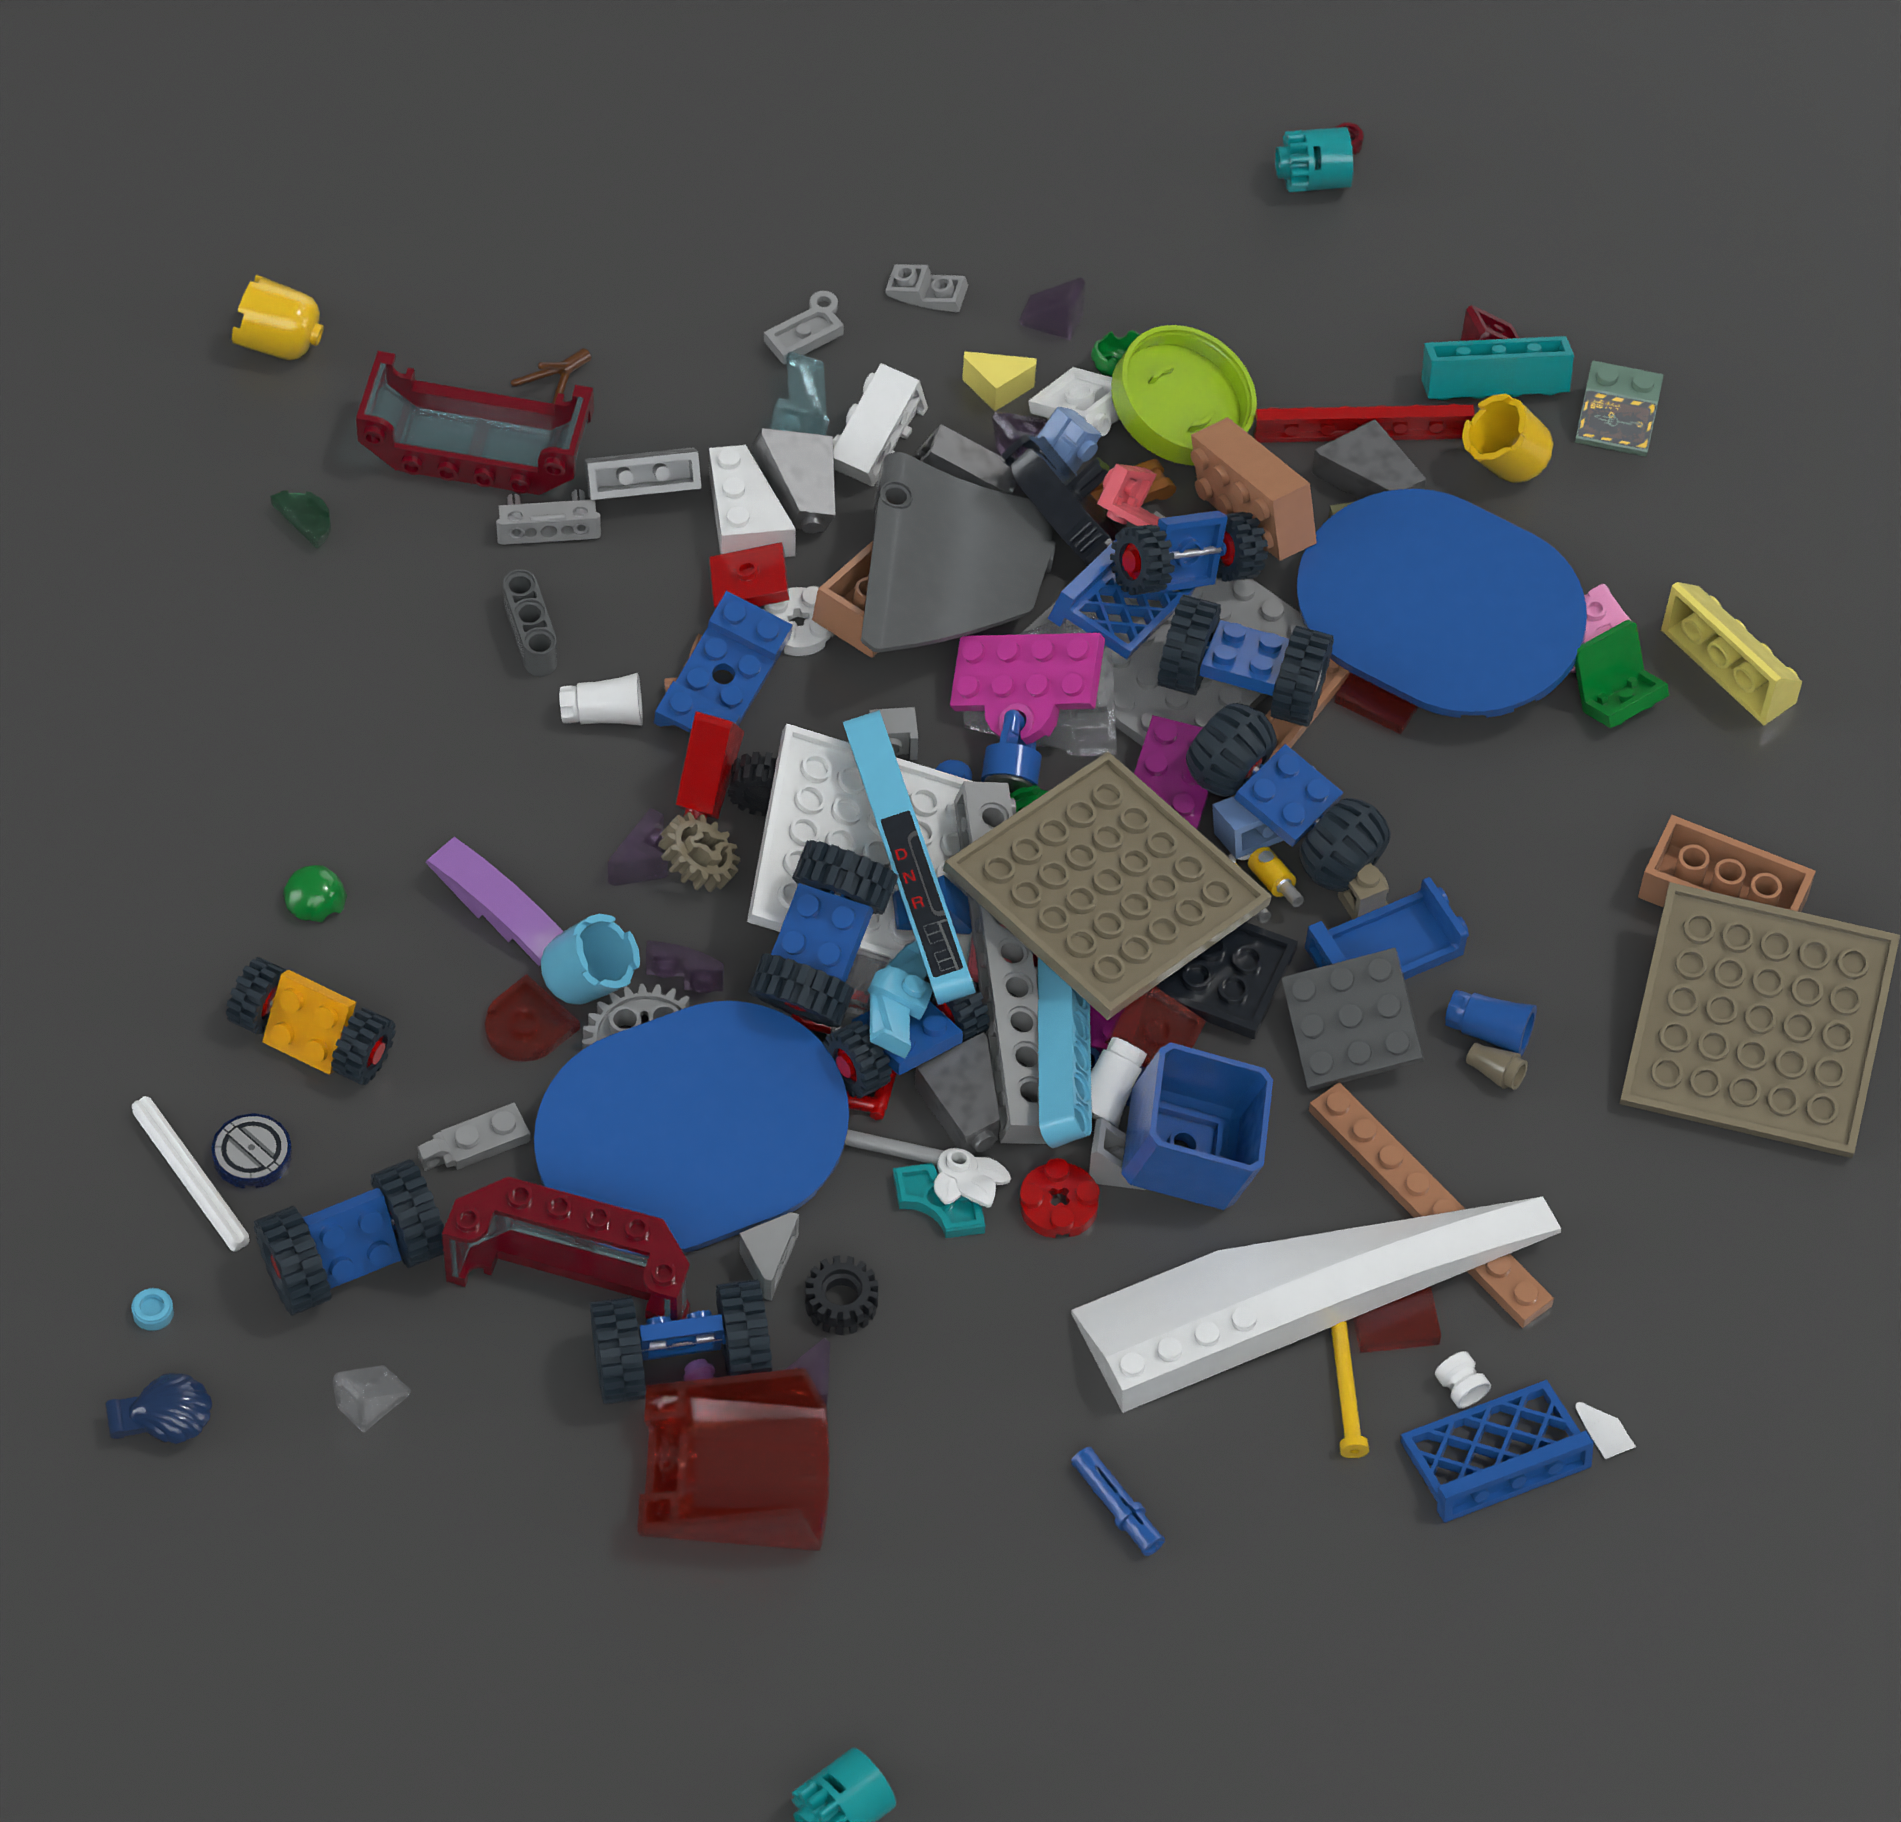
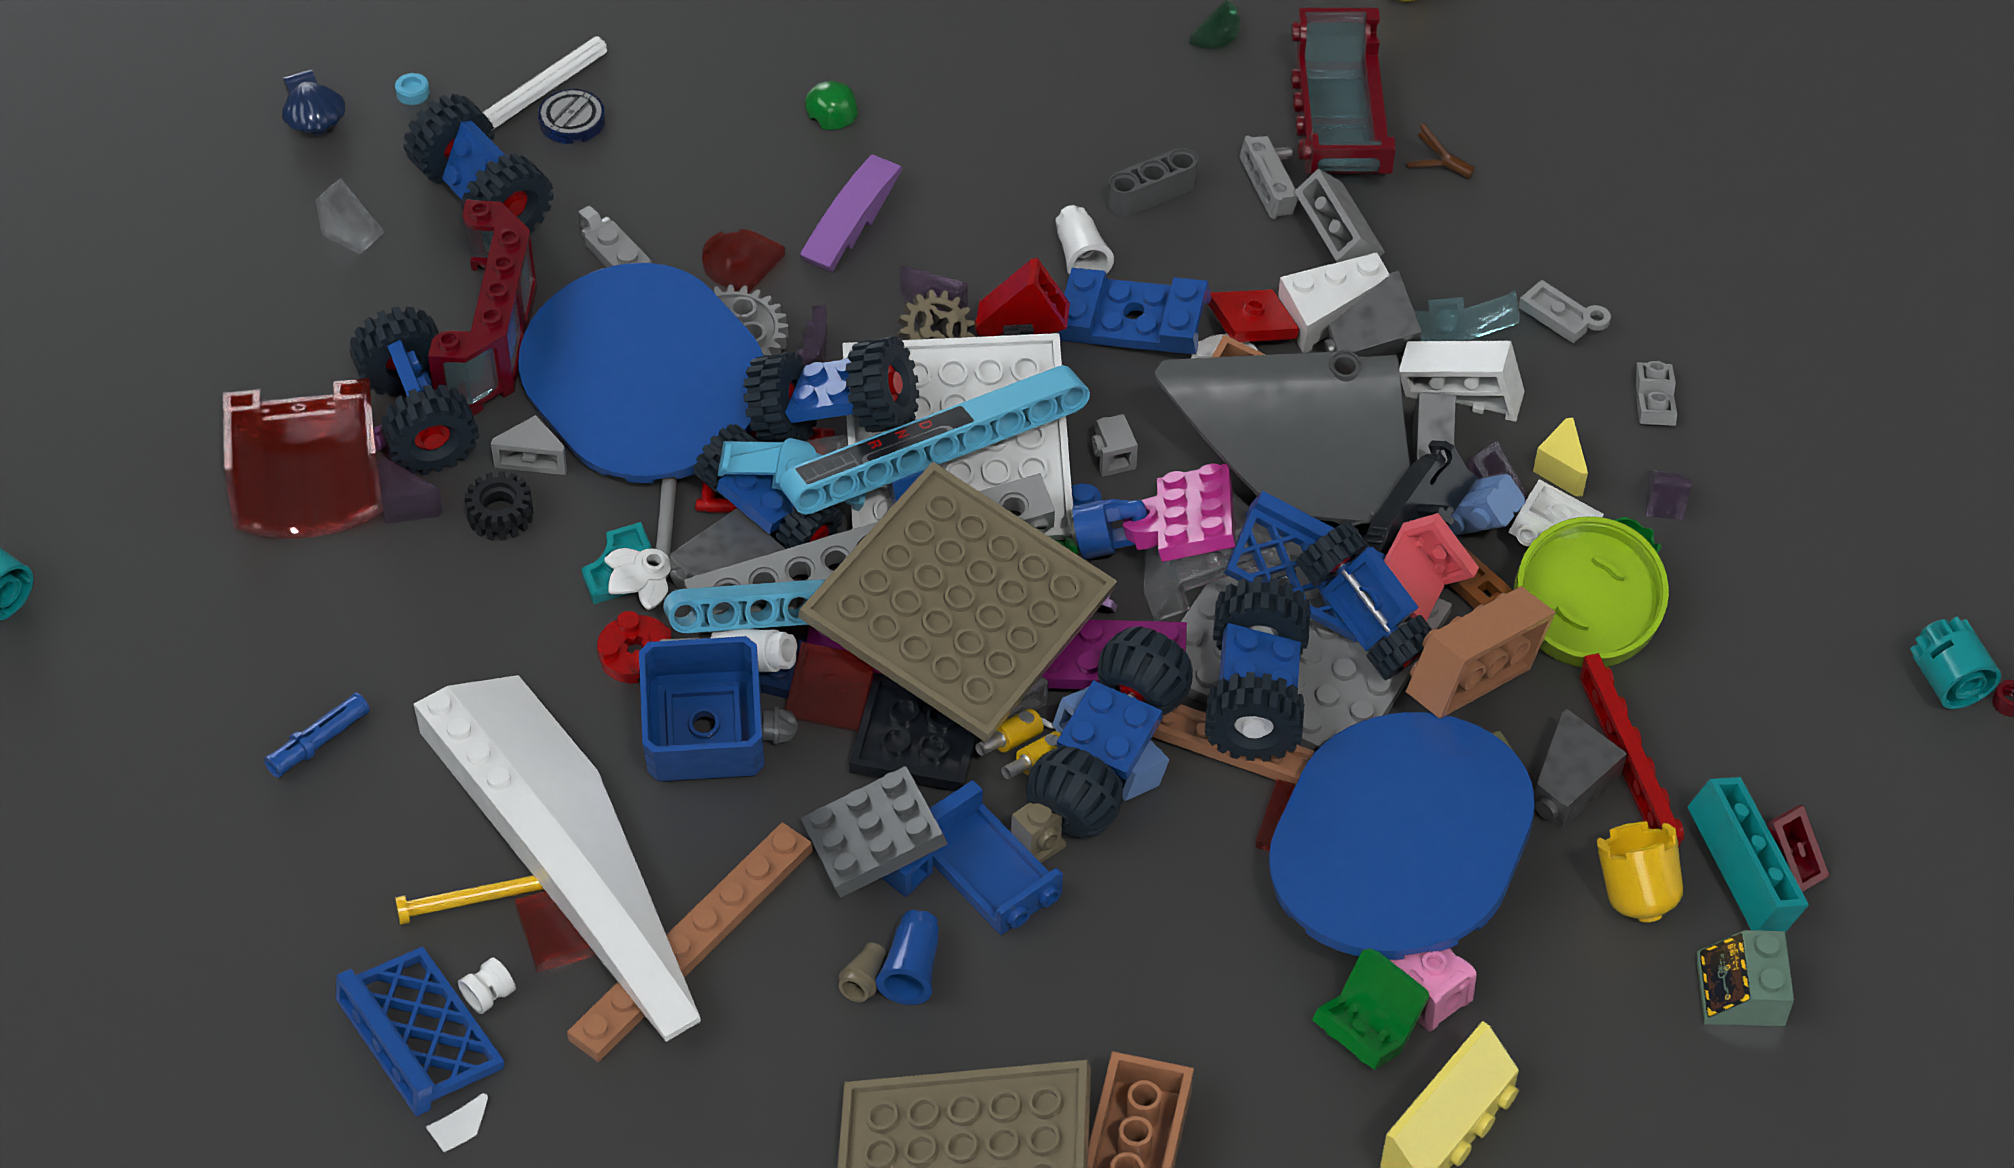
camera: 80 degrees right, 5 degrees down
plate [226,957,396,1085] -> none
medium azure cylinder [541,913,640,1005] -> none

